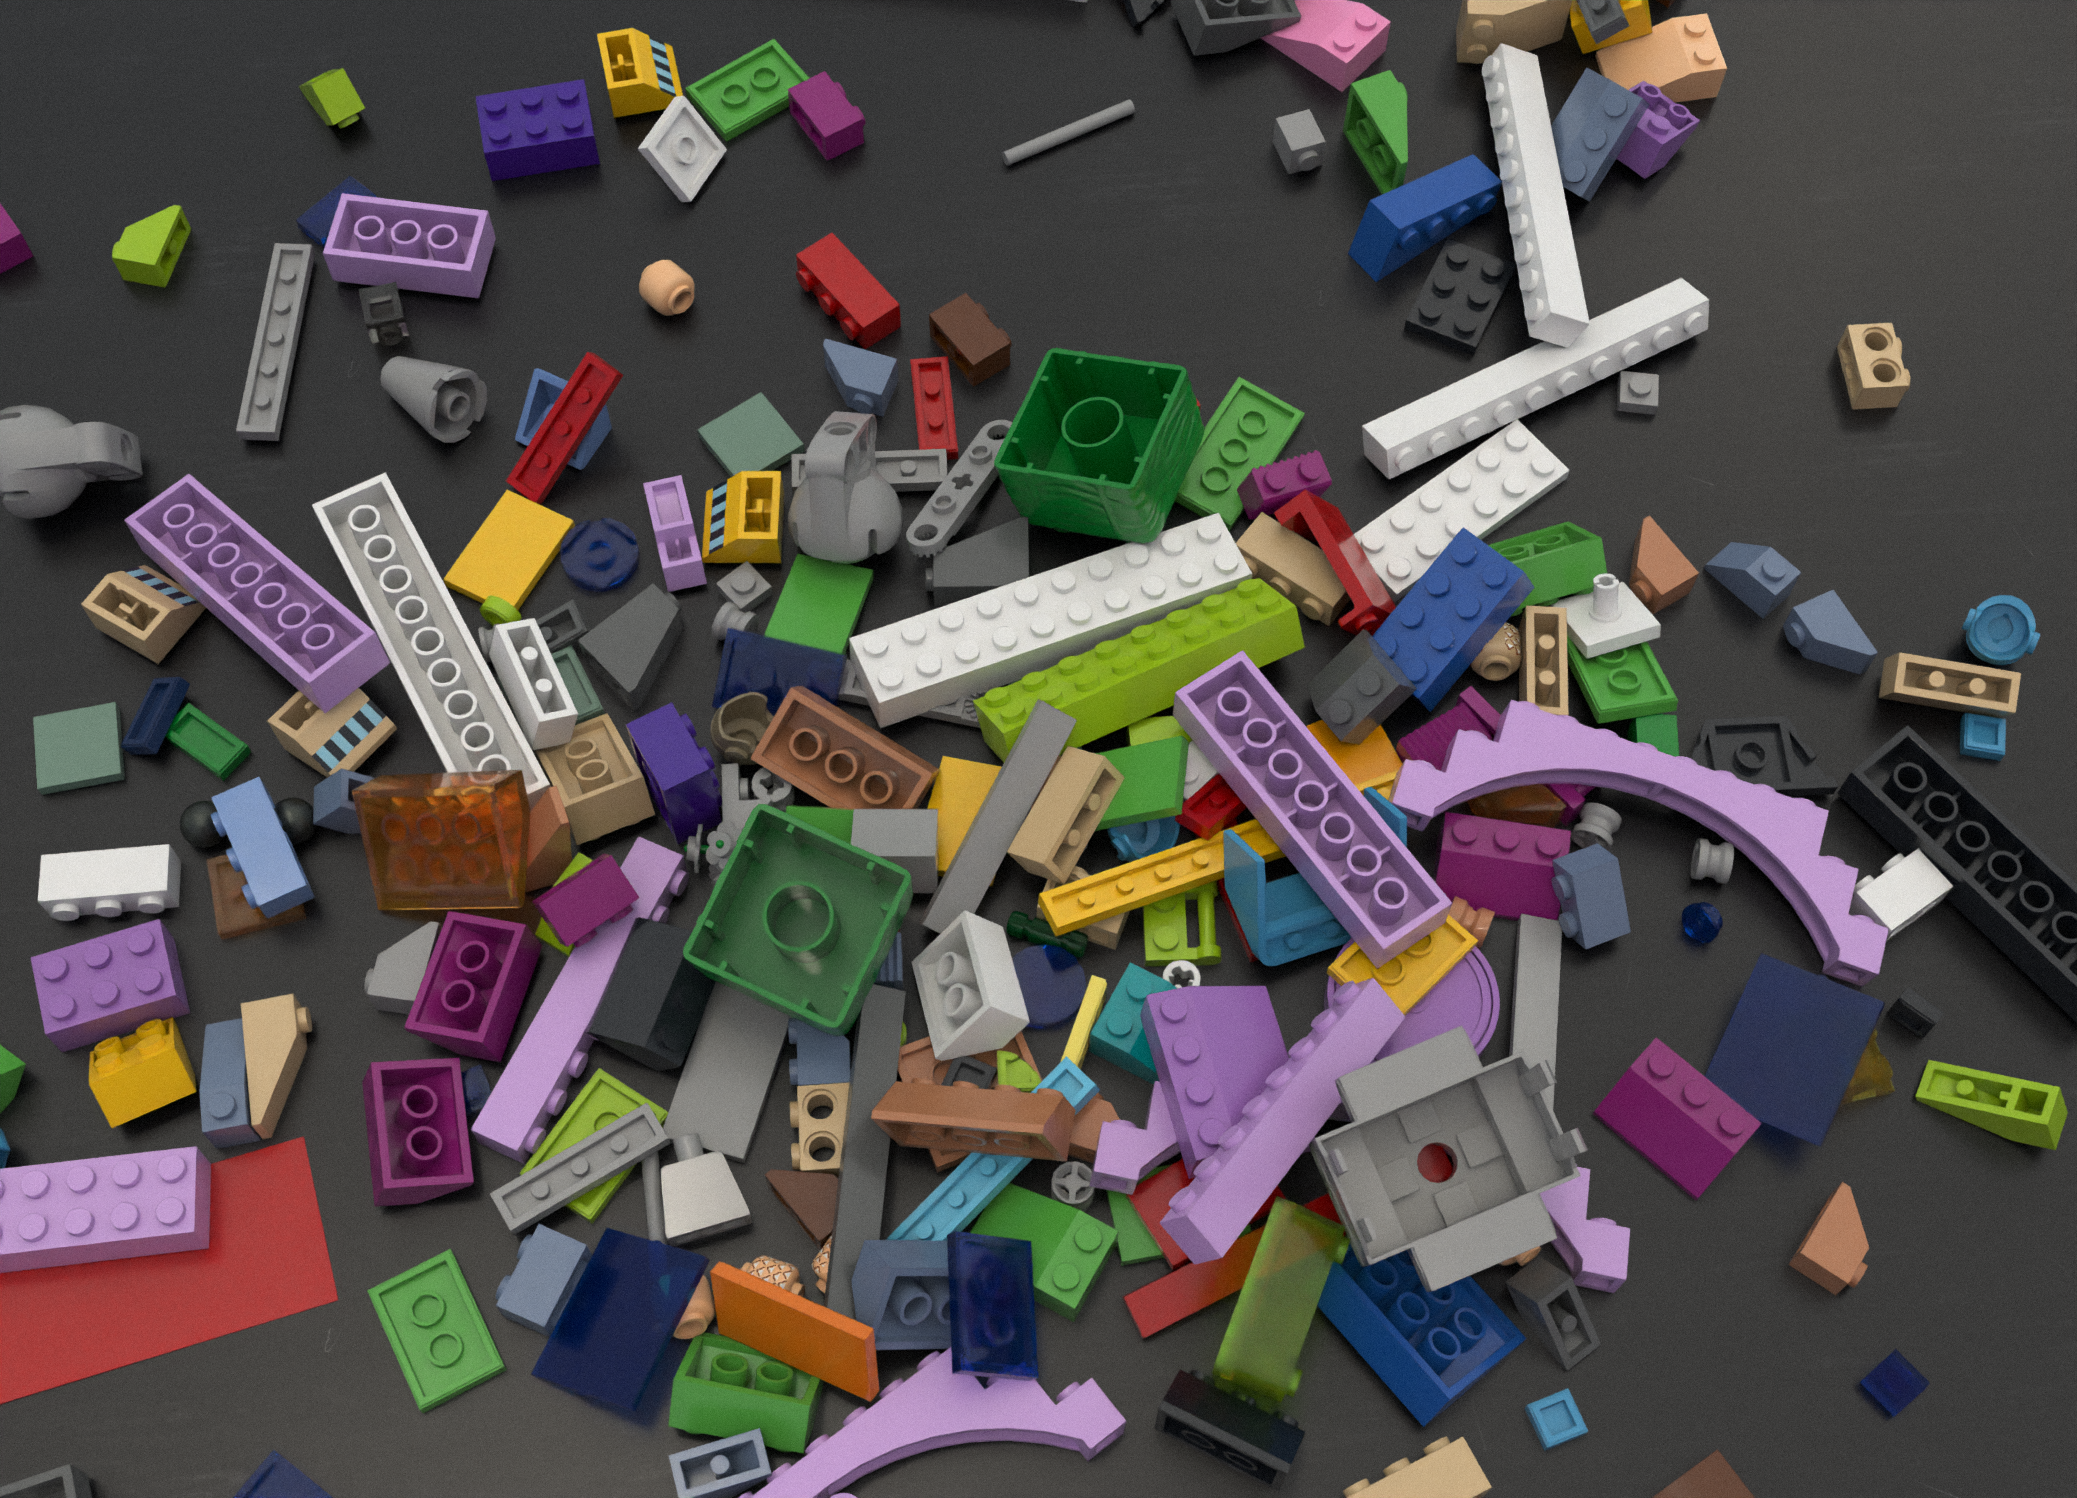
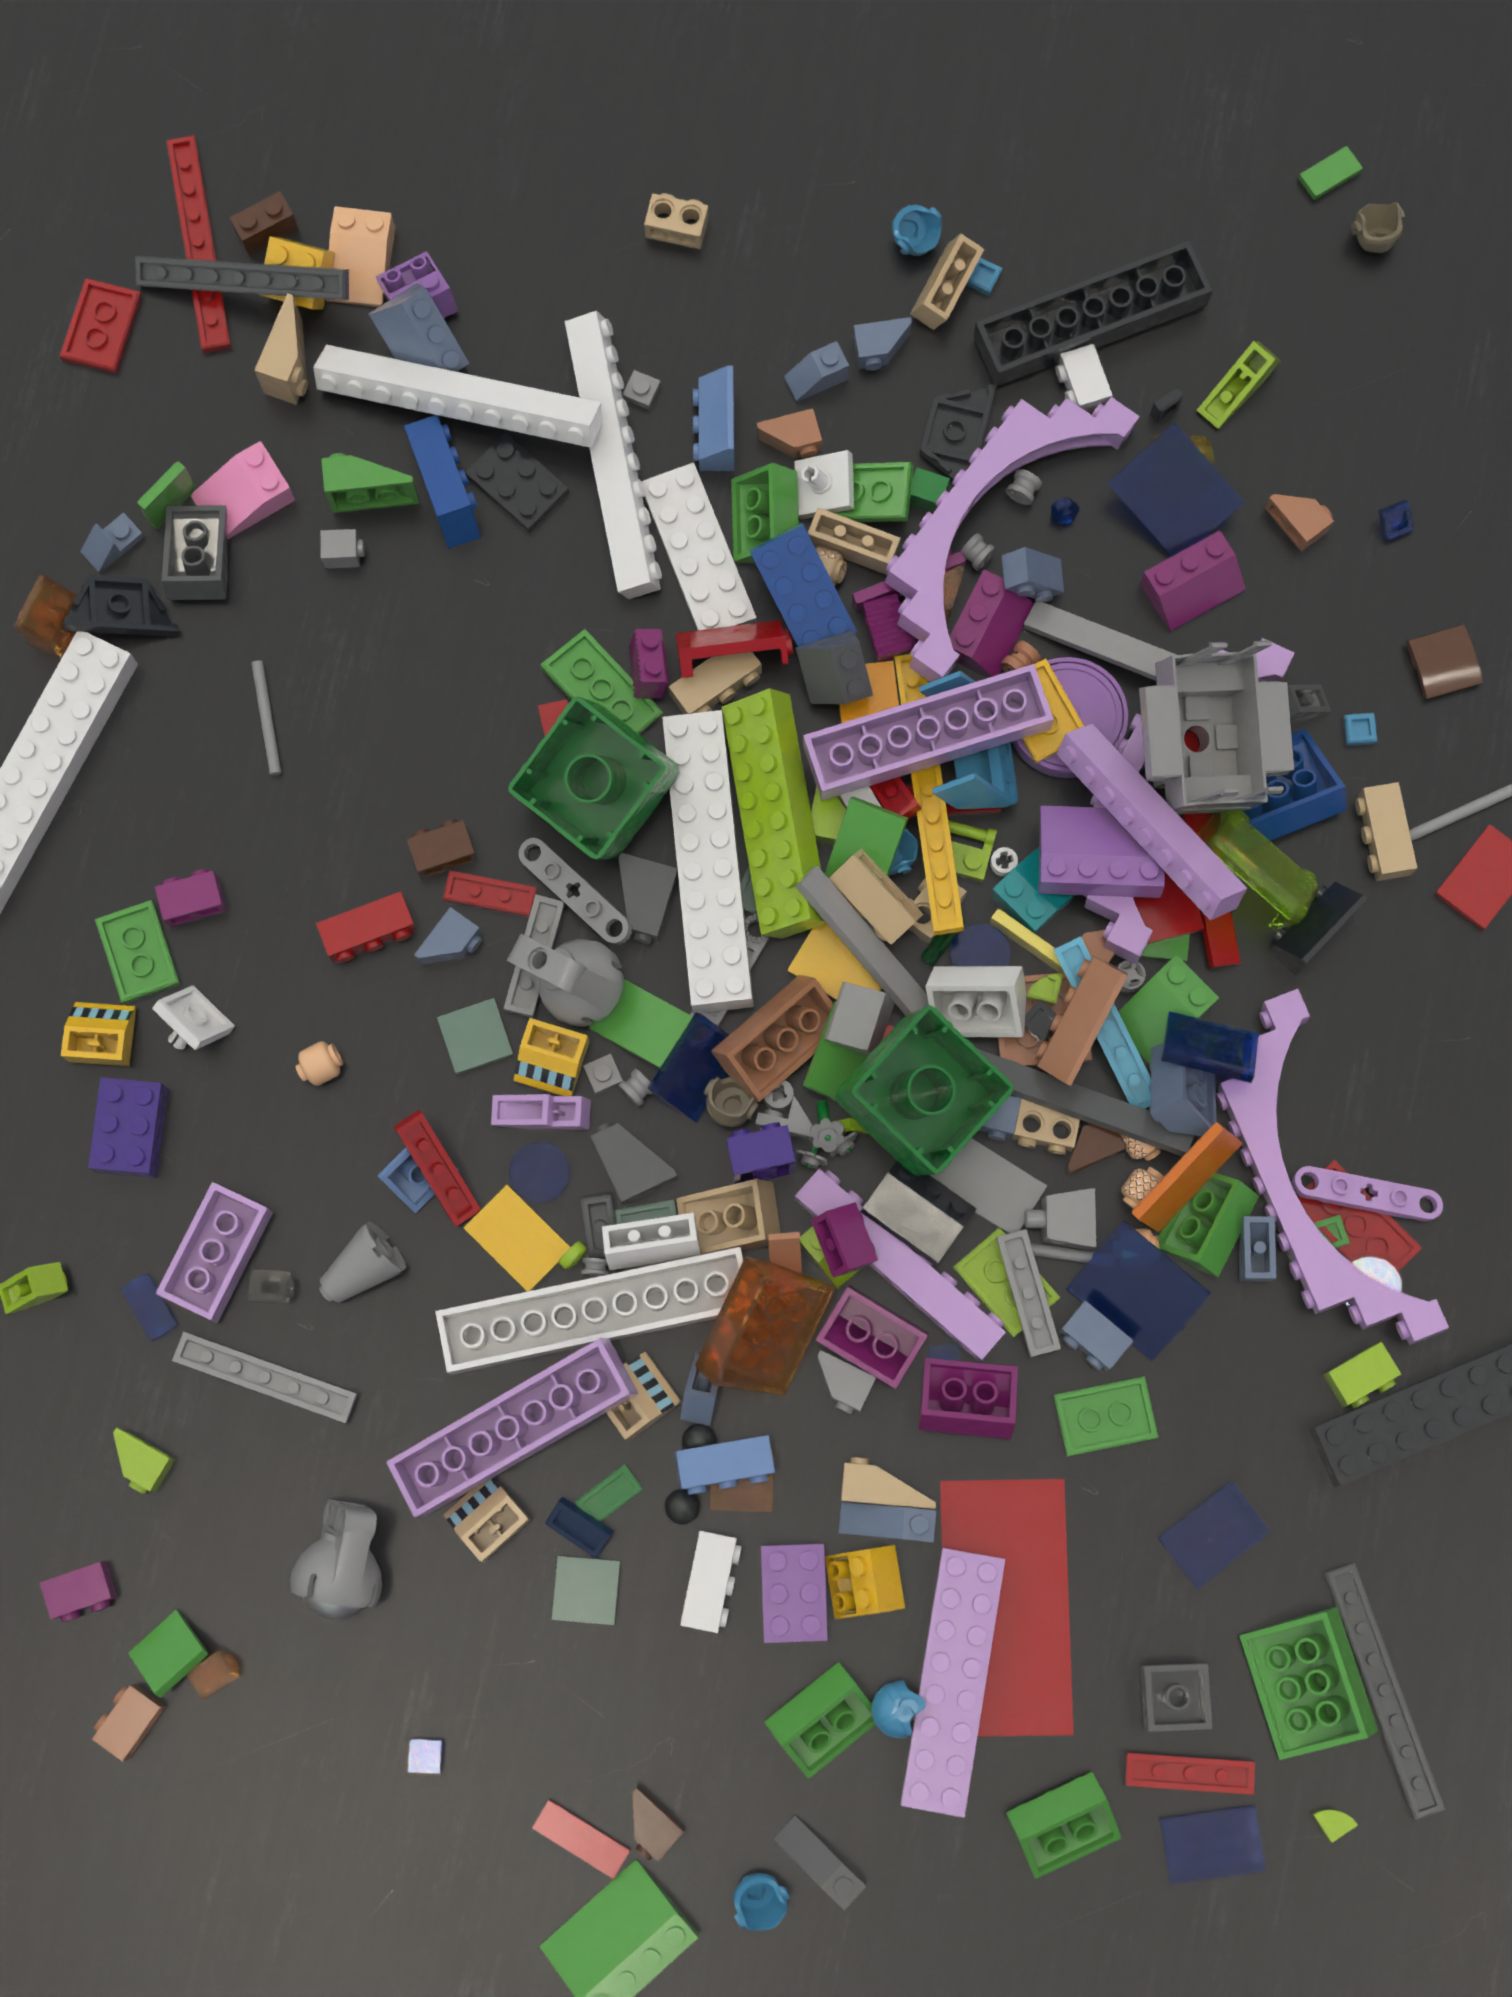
camera: 70 degrees left, 15 degrees up
none -> medium blue slope [693,366,734,471]

